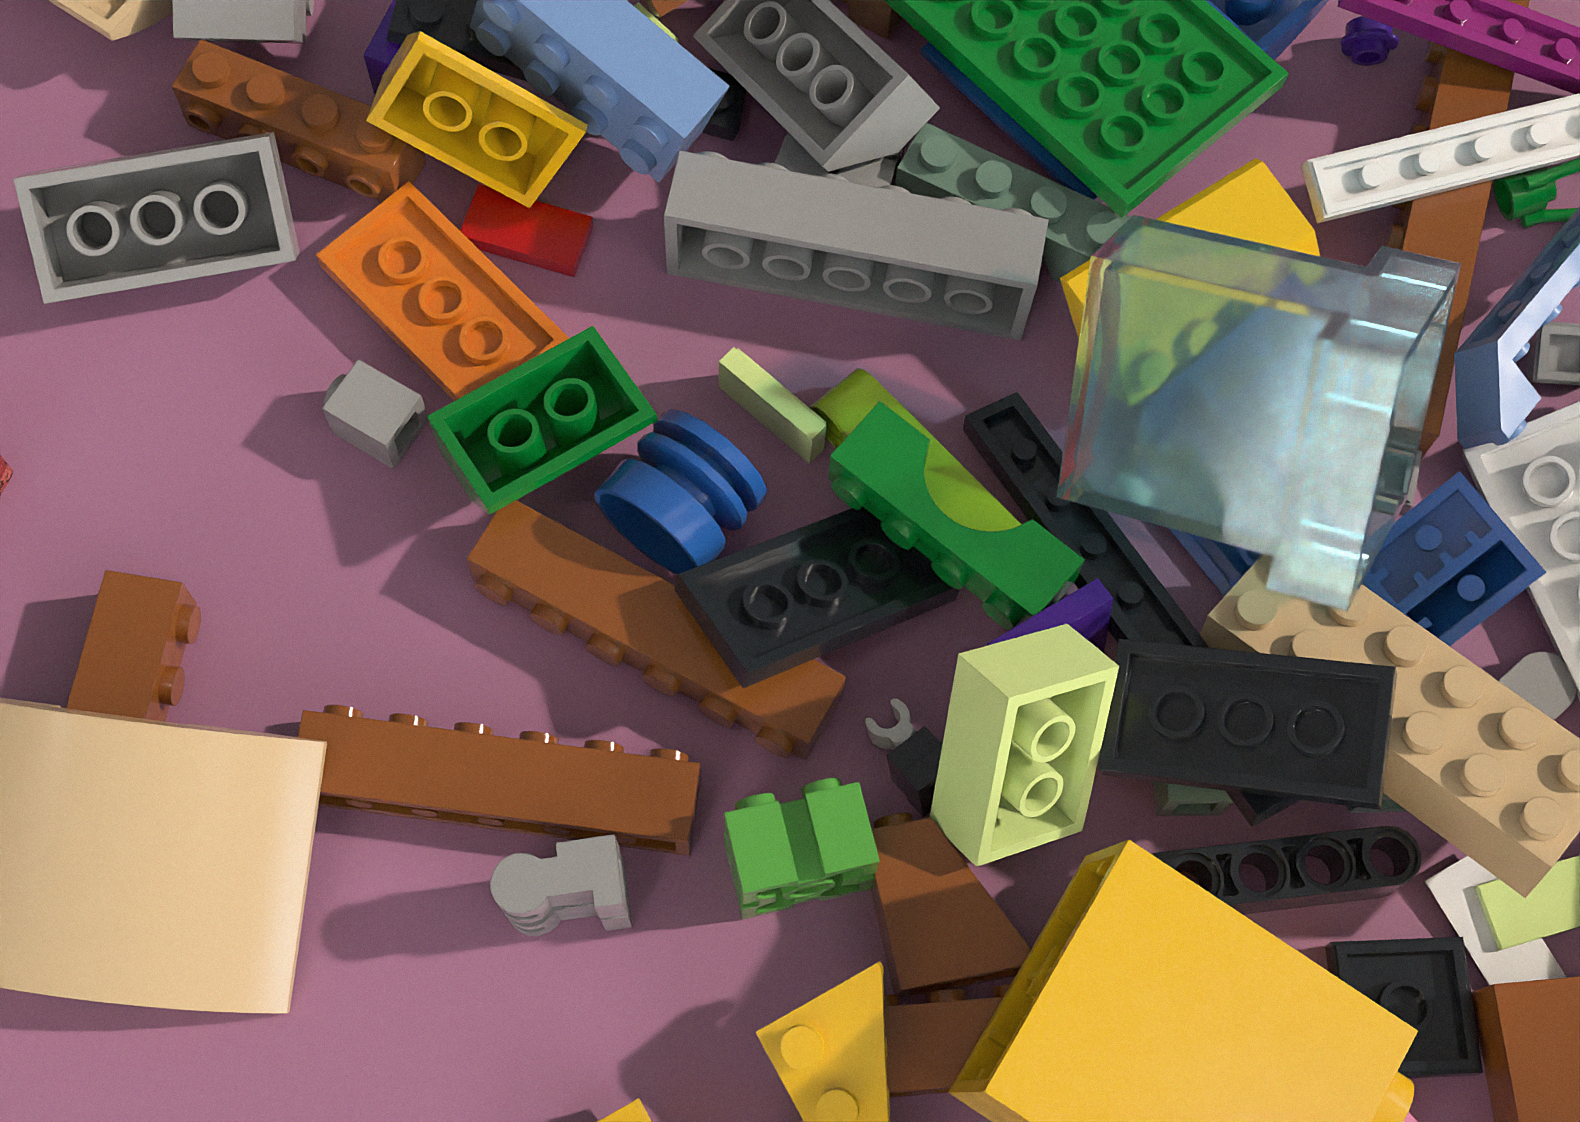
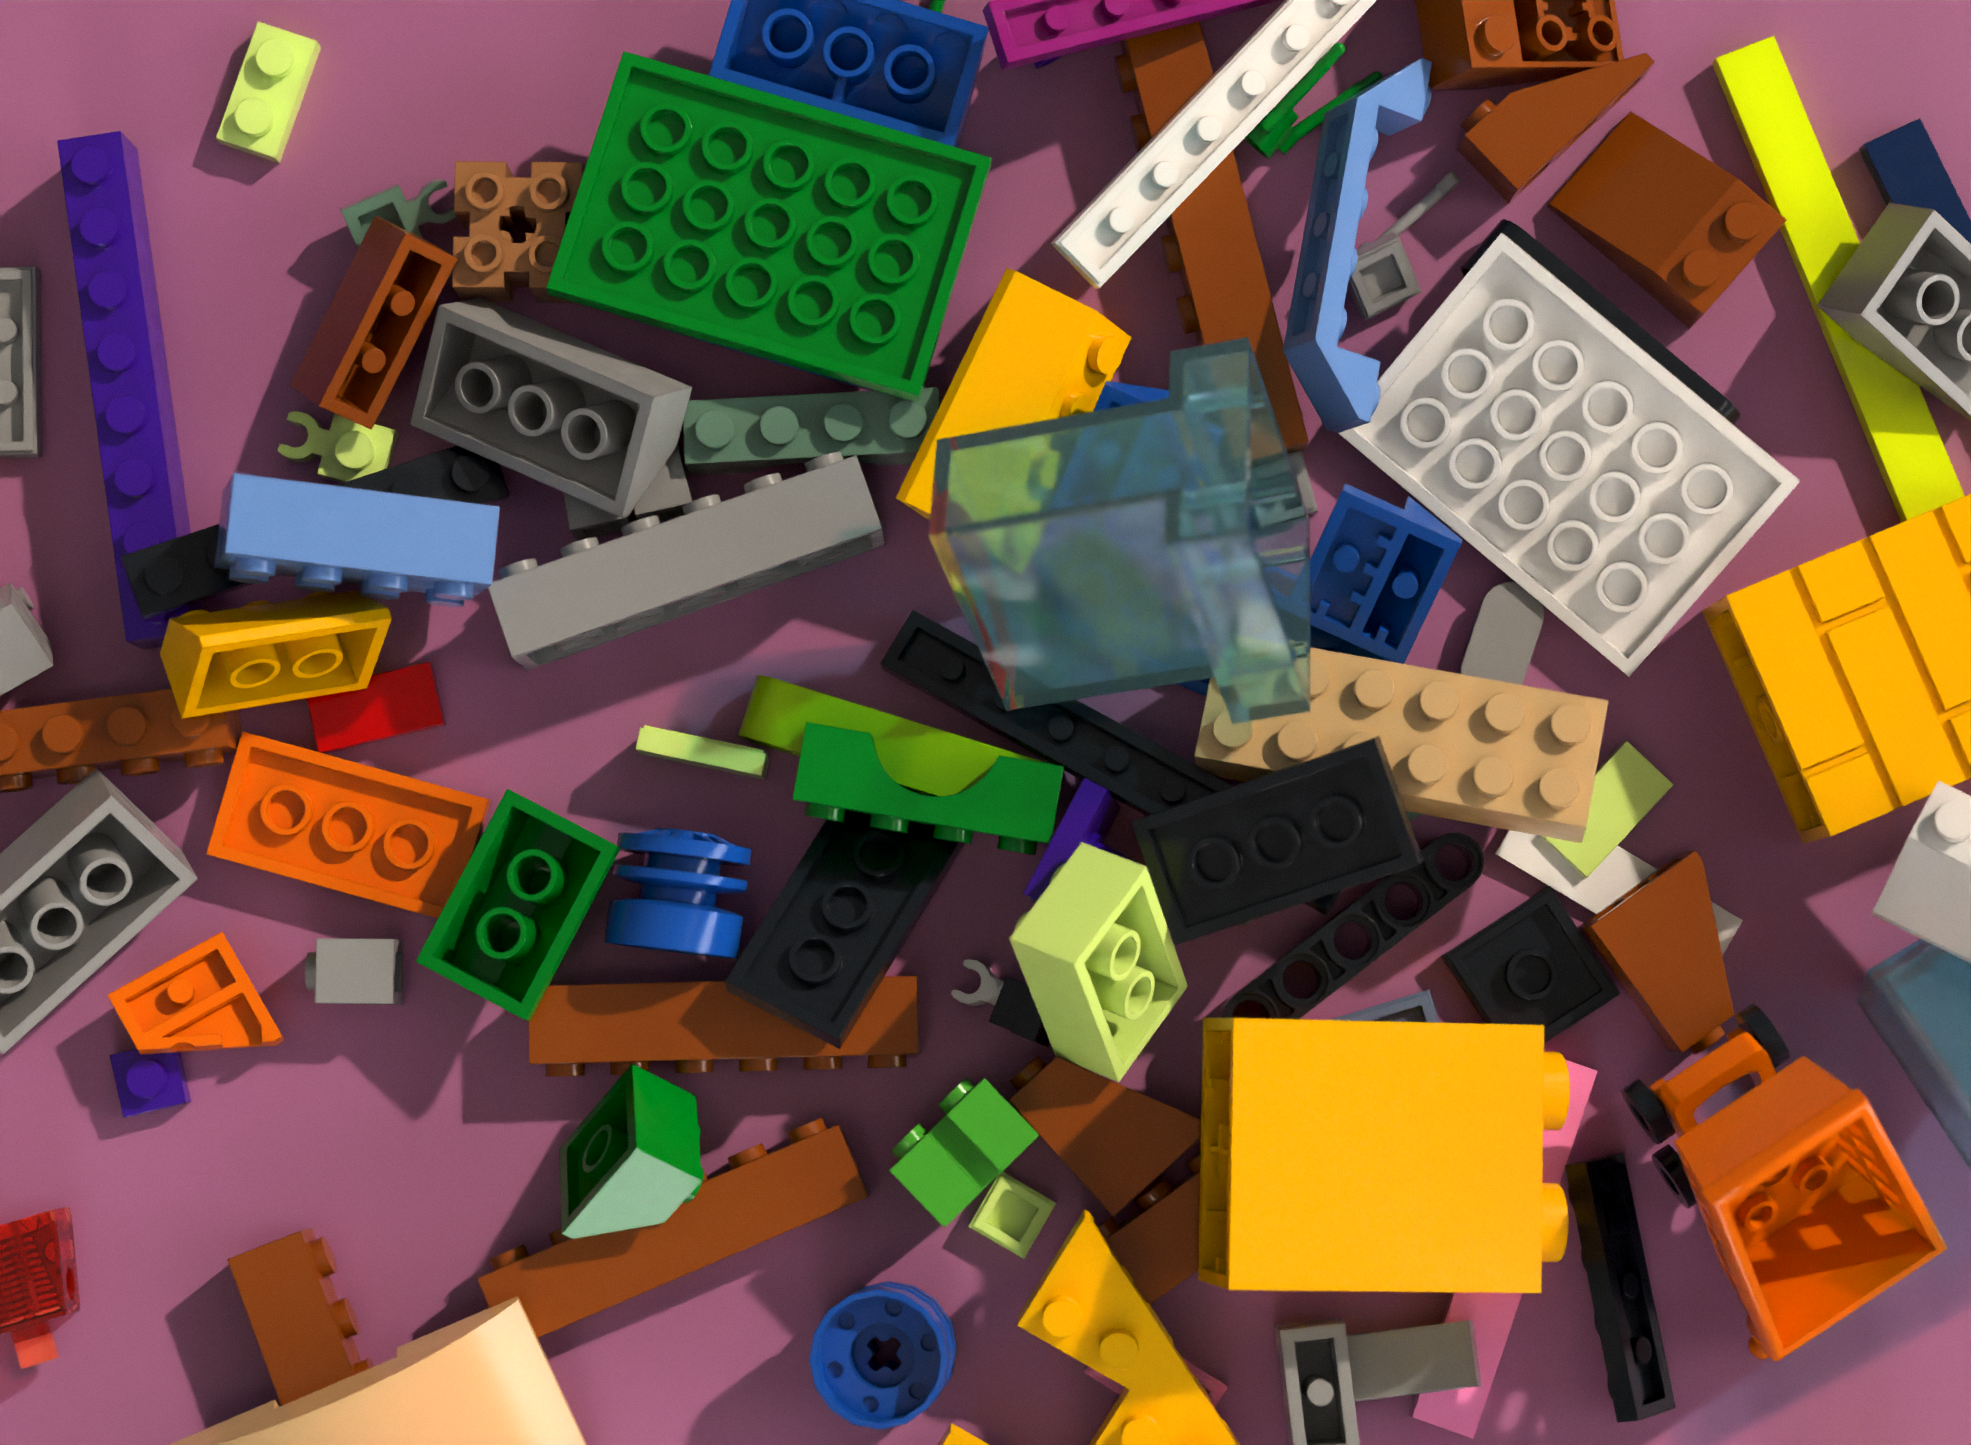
camera: 25 degrees left, 15 degrees up
light grey legs [490,834,632,936] -> none
none -> orange wing [107,932,284,1055]
none -> dark purple plate [109,1048,191,1118]
none -> green slope [559,1064,704,1239]
none -> blue wheel [809,1281,958,1430]
none -> yellowish green tile [968,1171,1056,1259]

